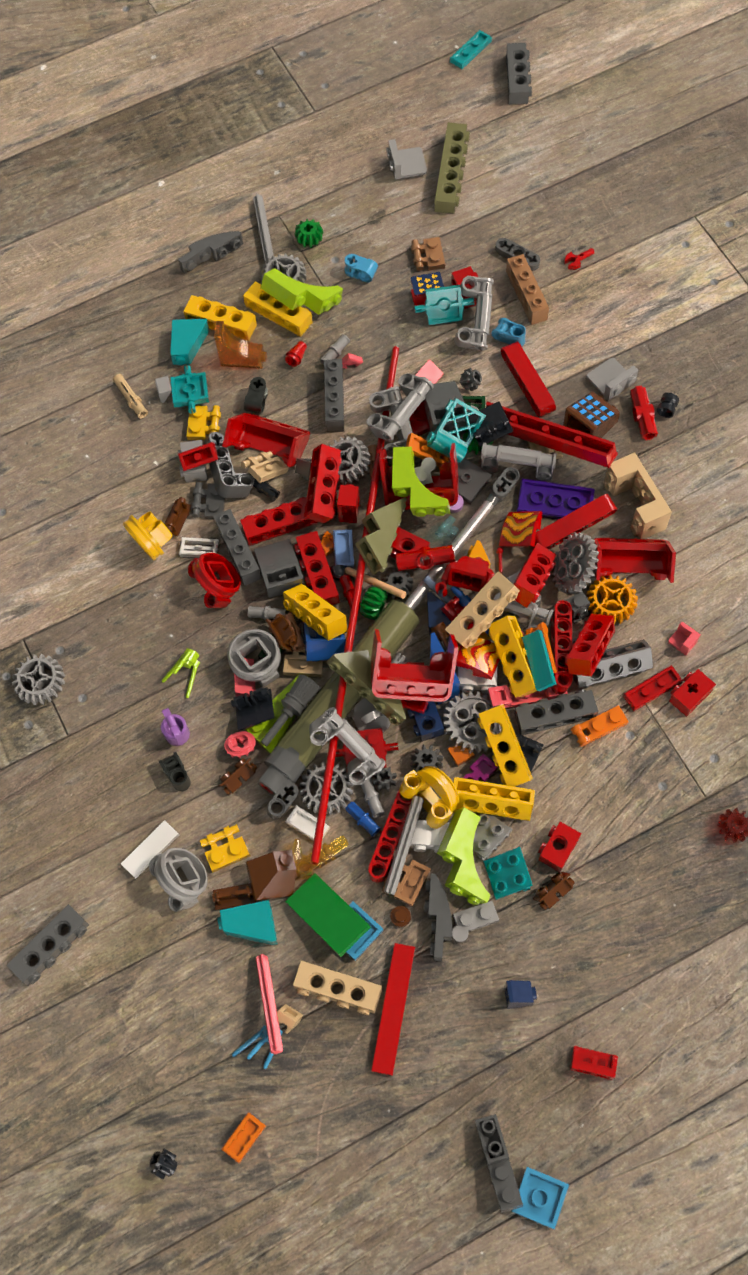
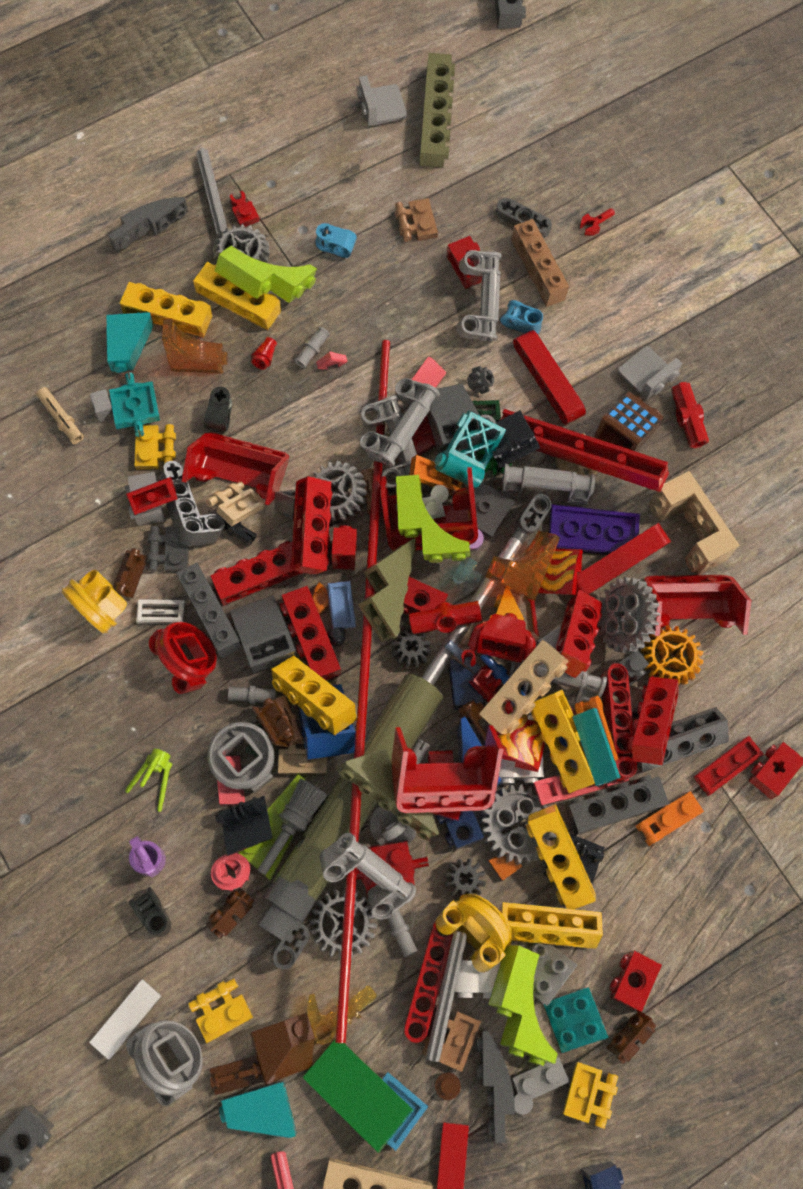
camera: 15 degrees left, 5 degrees up
white tile [285,805,330,841] -> none
green gear [295,219,323,248] -> none
dark grey brick [324,359,345,432] -> none
red axle [339,574,361,610] -> none
light nougat bar [344,567,406,599] -> none
blue axle [345,801,381,837] -> none
green gear [359,587,388,620] -> none
dark grey gear [373,767,397,792] -> none
piece [411,272,444,306] -> none
teal plate [414,285,474,325] -> none
magenta plate [463,754,498,782] -> none
black wheel [657,392,679,418] -> none
coral panel [668,622,701,655] -> none
none -> red plate [230,191,260,227]
none -> clear orange arch [485,530,560,601]
none -> yellow plate [562,1062,618,1129]

